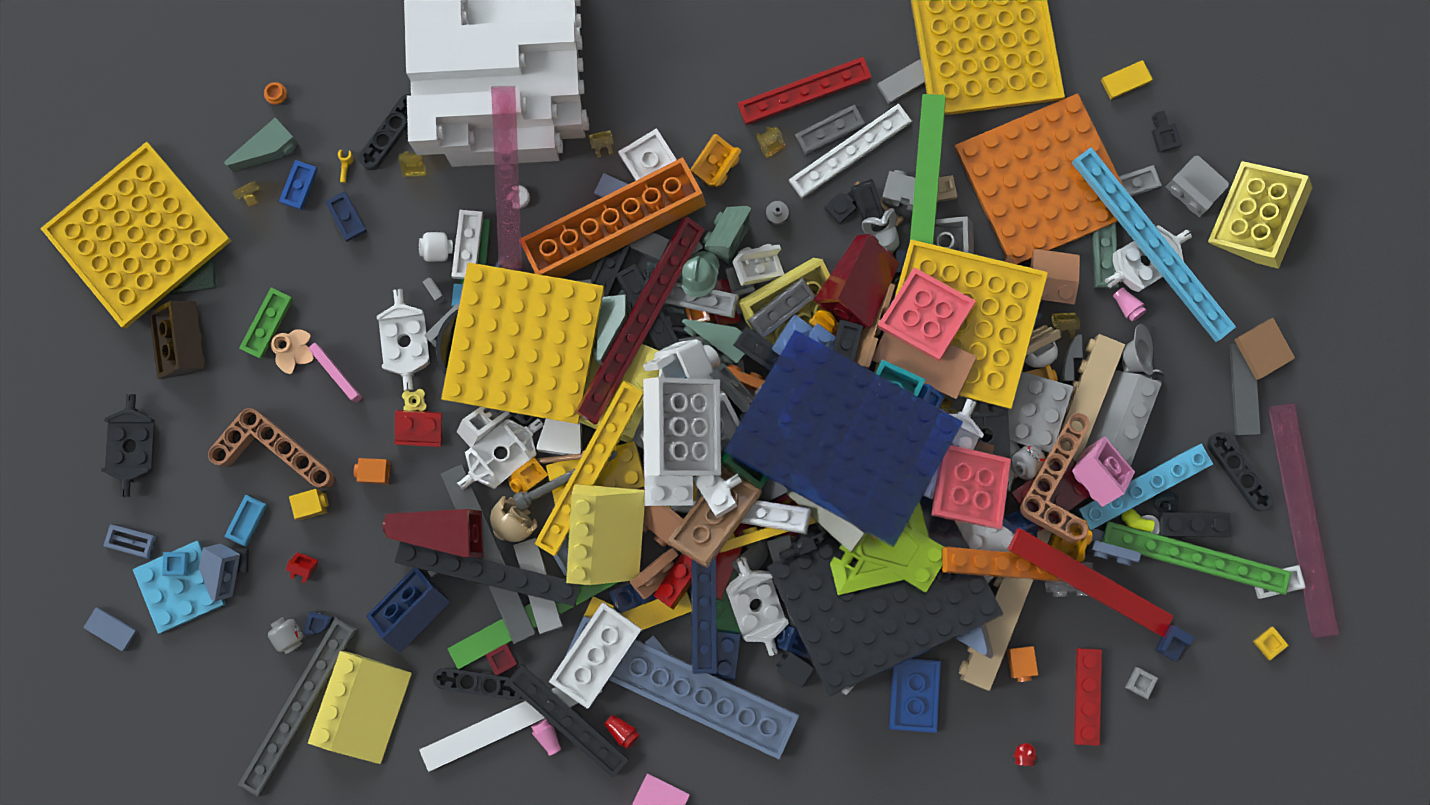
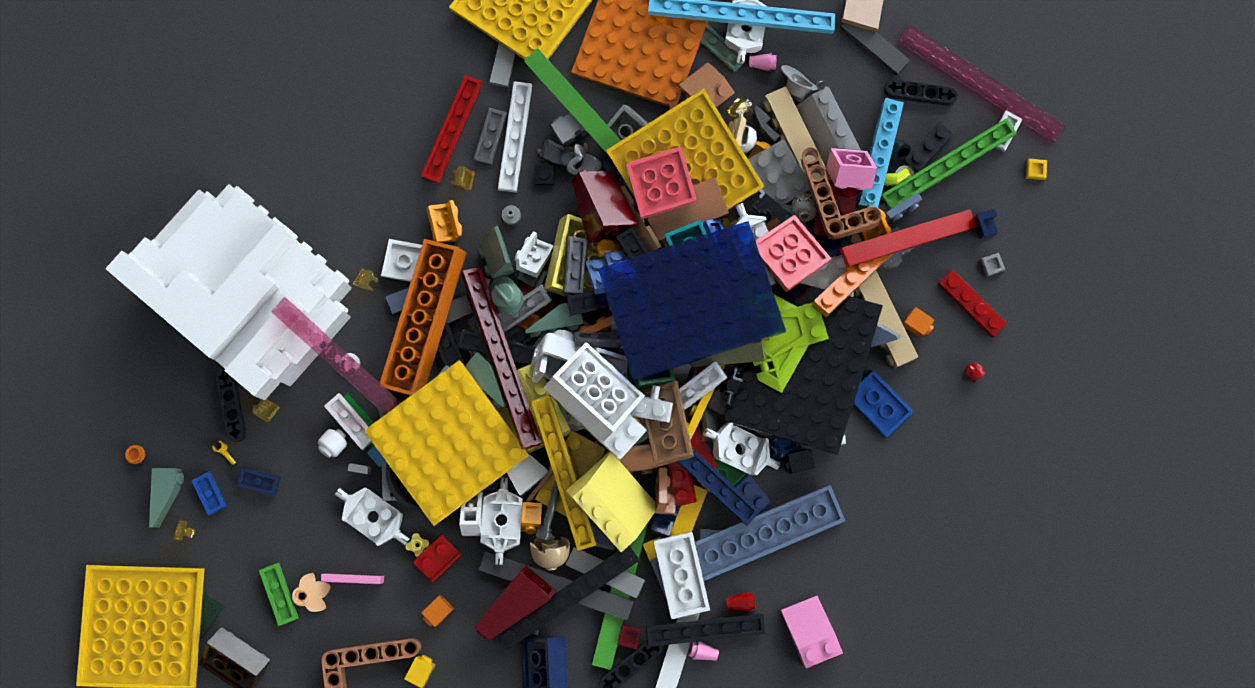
camera: 50 degrees left, 0 degrees up
tan tile [937,175,957,202] -> none

